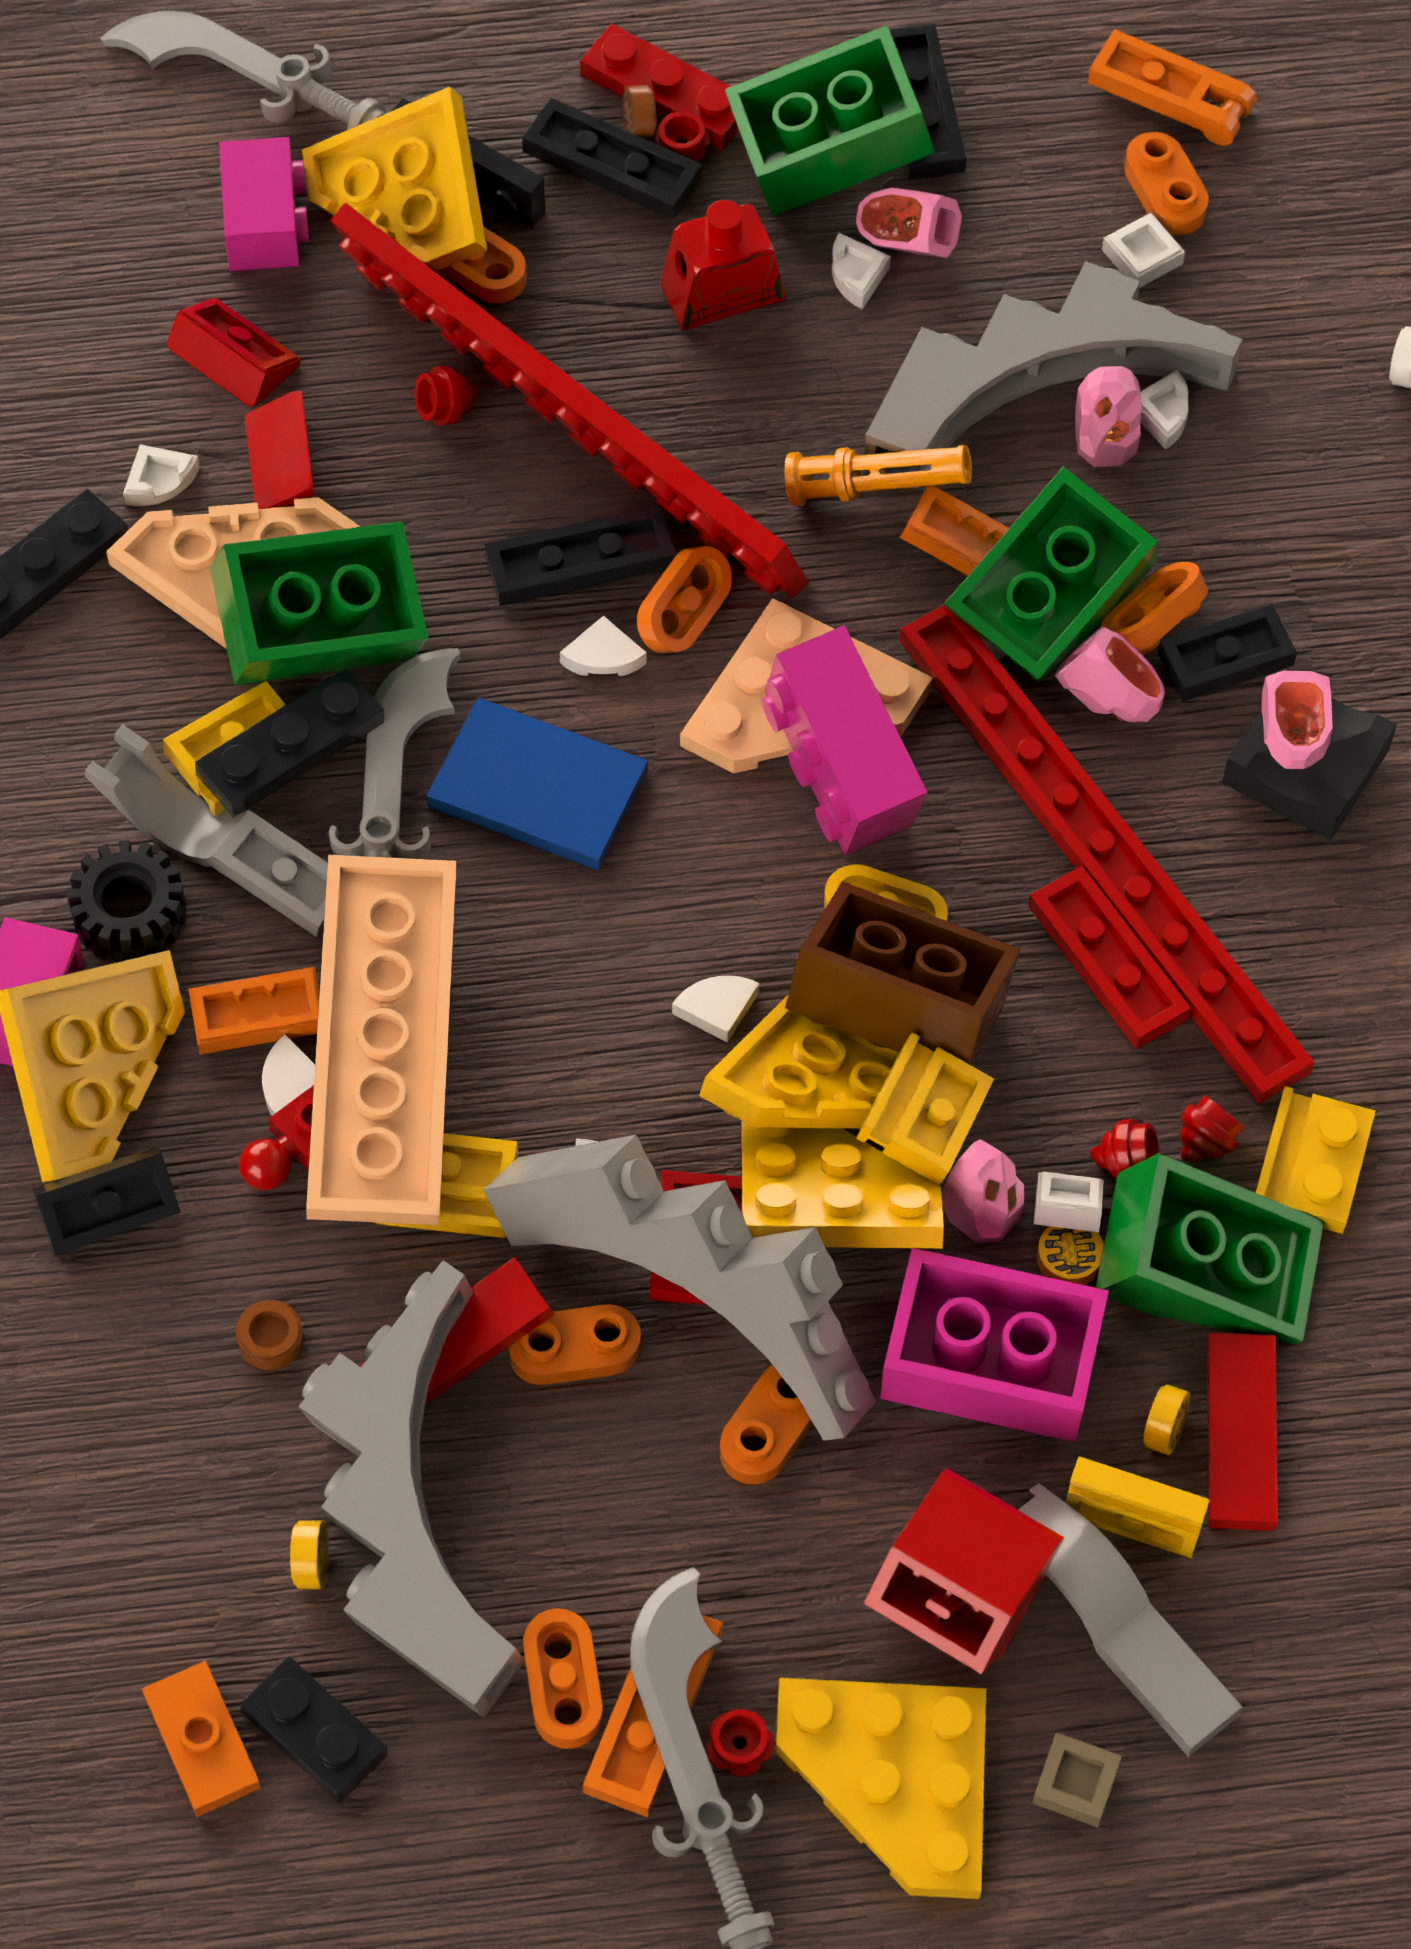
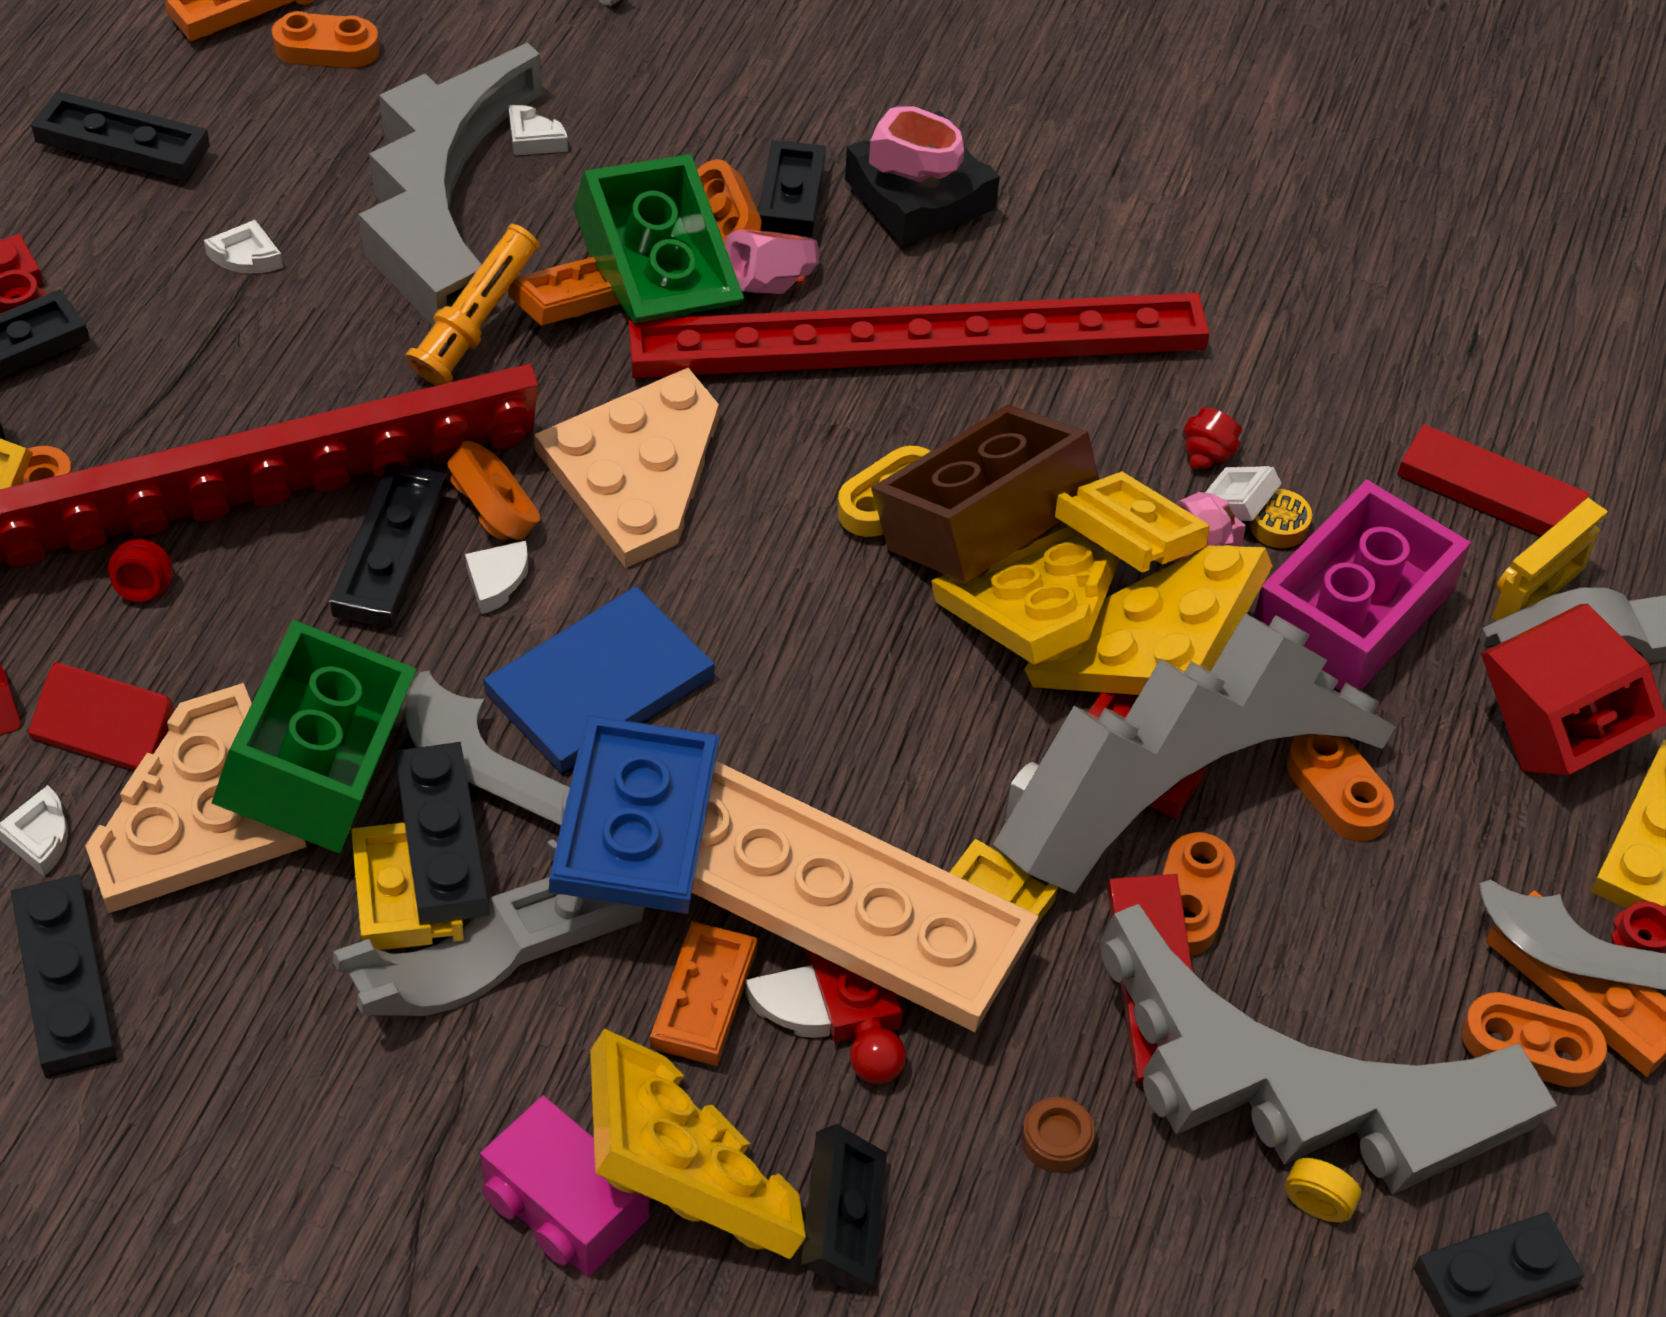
camera: 65 degrees left, 10 degrees down
black tyre [68,840,187,963] -> none
red torso [661,200,785,331] -> none
white tile [672,976,759,1042] -> none
green brick [725,25,935,217] -> none
dark pink brick [761,625,927,856] -> none
rock [856,188,962,258] -> none
red plate [1028,866,1191,1050] -> none
bright pink rock [1075,366,1142,467] -> none
green slope [1096,1153,1324,1345] -> none
white tile [1102,213,1185,288] -> none
yellow tile [1143,1384,1190,1455] -> none
red plate [1179,1095,1245,1162] -> none
yellow plate [1256,1086,1376,1234] -> none
none -> blue tile [549,715,720,914]

